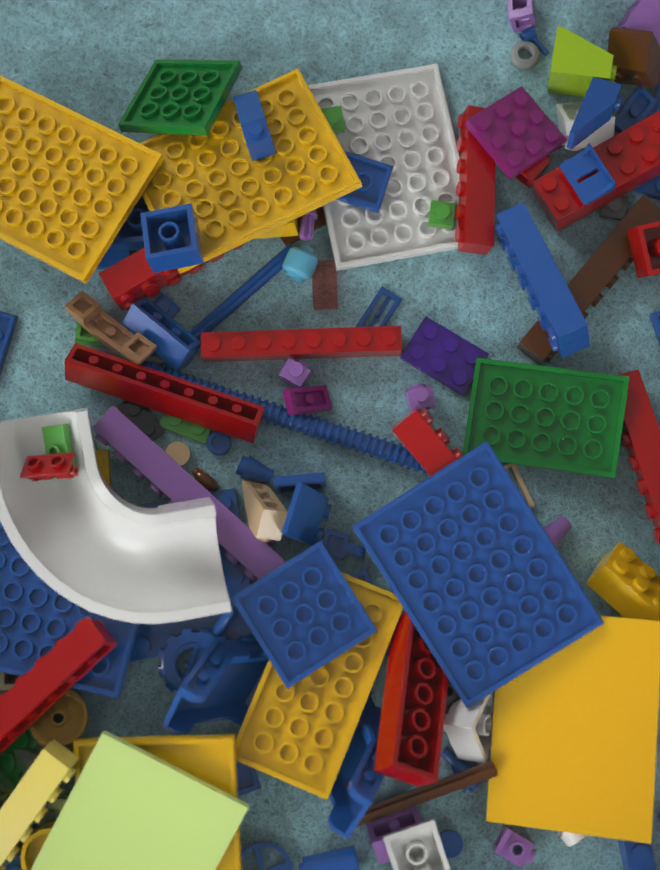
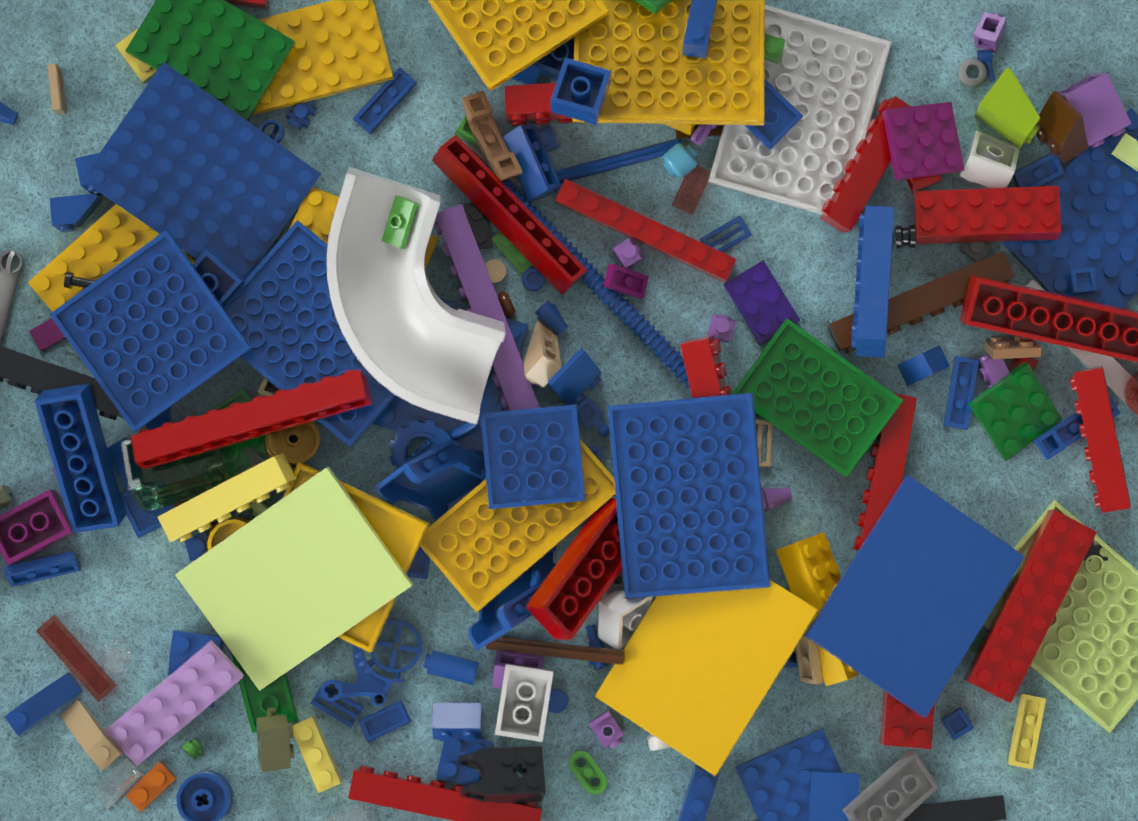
camera: 25 degrees right, 5 degrees up
red hinge [20,452,79,482] -> none
blue tile [273,472,326,493] -> none
bright green plate [428,200,456,229] -> none
blue piece [559,143,616,206] -> none
blue slope [567,77,623,149] -> none
none -> black wheel [895,225,916,249]
none -> blue slope [897,345,950,386]

